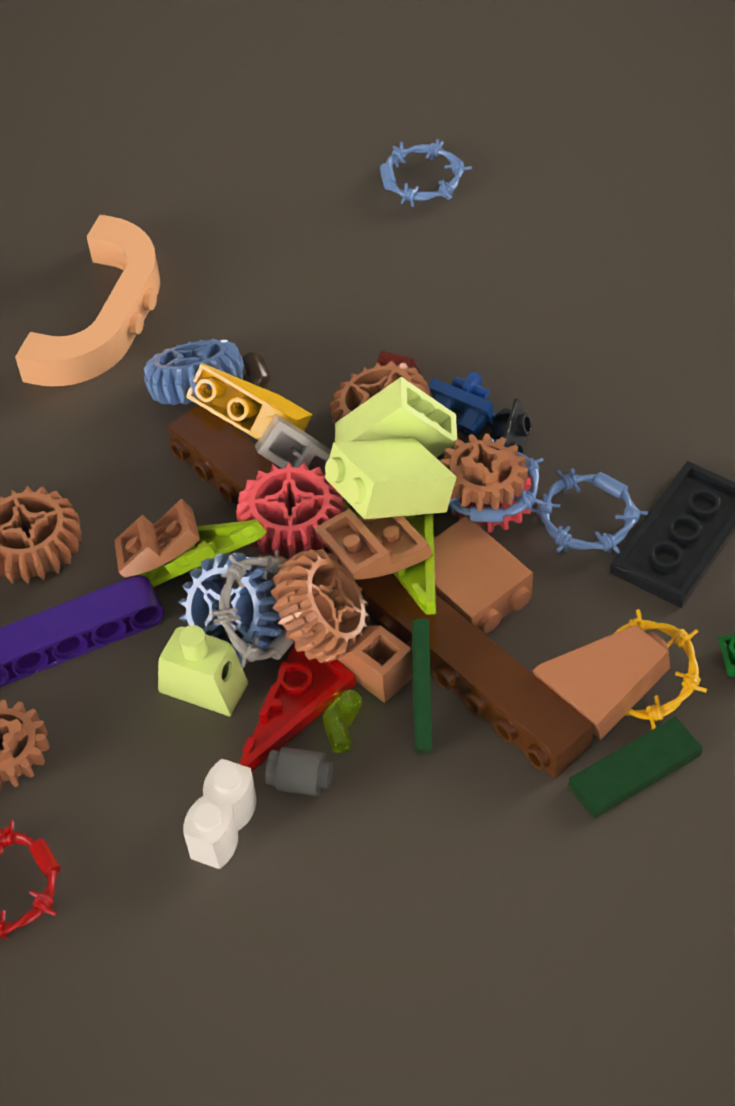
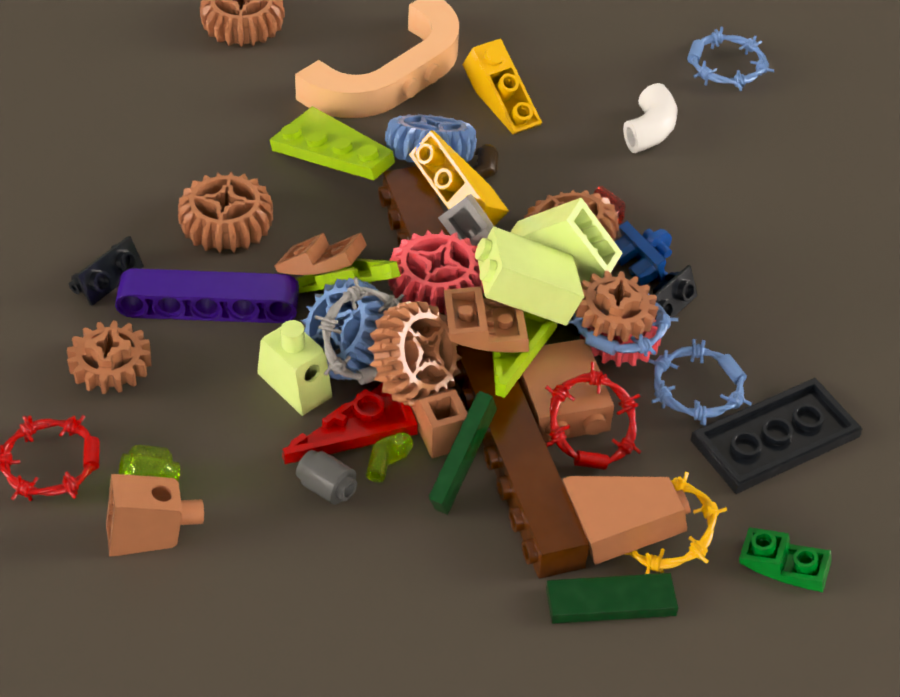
camera: 20 degrees right, 5 degrees down
white brick [183,759,257,869] -> none
none -> nougat torso [106,474,204,557]
none -> clear neon green head [118,445,180,482]
none -> lime wing [269,106,395,180]
none -> yellow slope [462,38,542,135]
none -> red piece [545,362,641,470]
none -> white cylinder [623,83,678,153]

